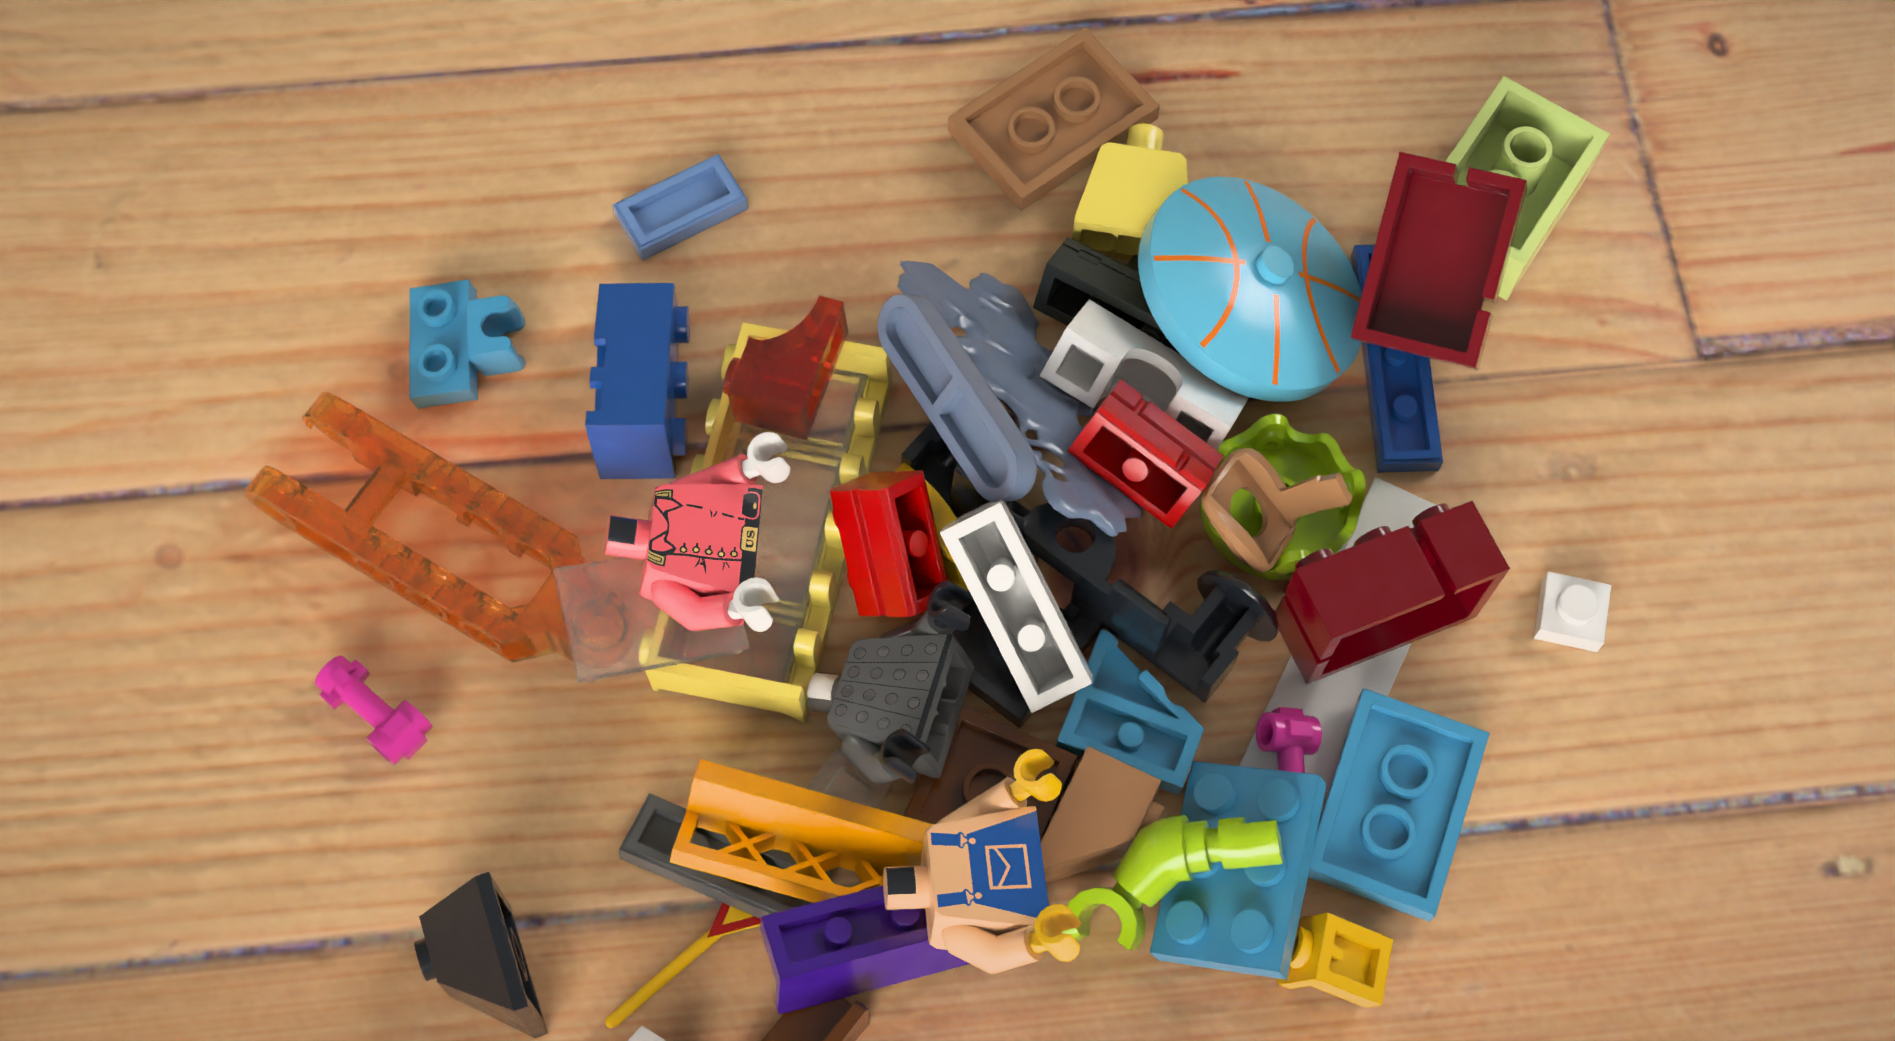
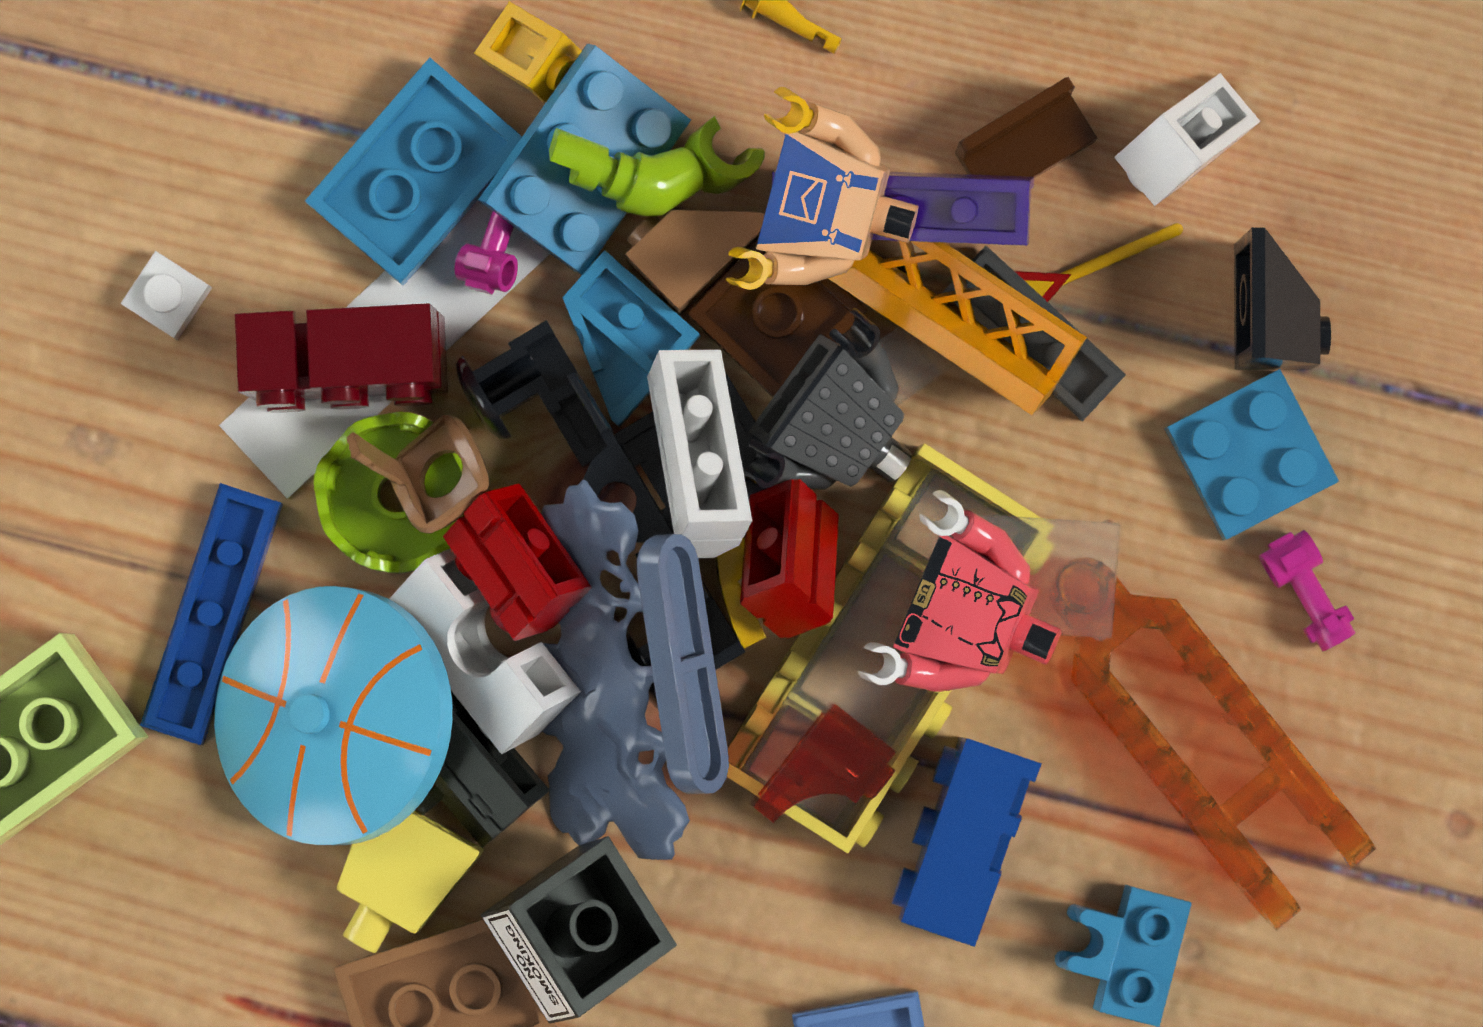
camera: 155 degrees left, 20 degrees up
dark red piece [1350,152,1527,370] -> none
none -> pearl dark grey brick [481,836,677,1024]
none -> dark azure plate [1165,369,1339,541]

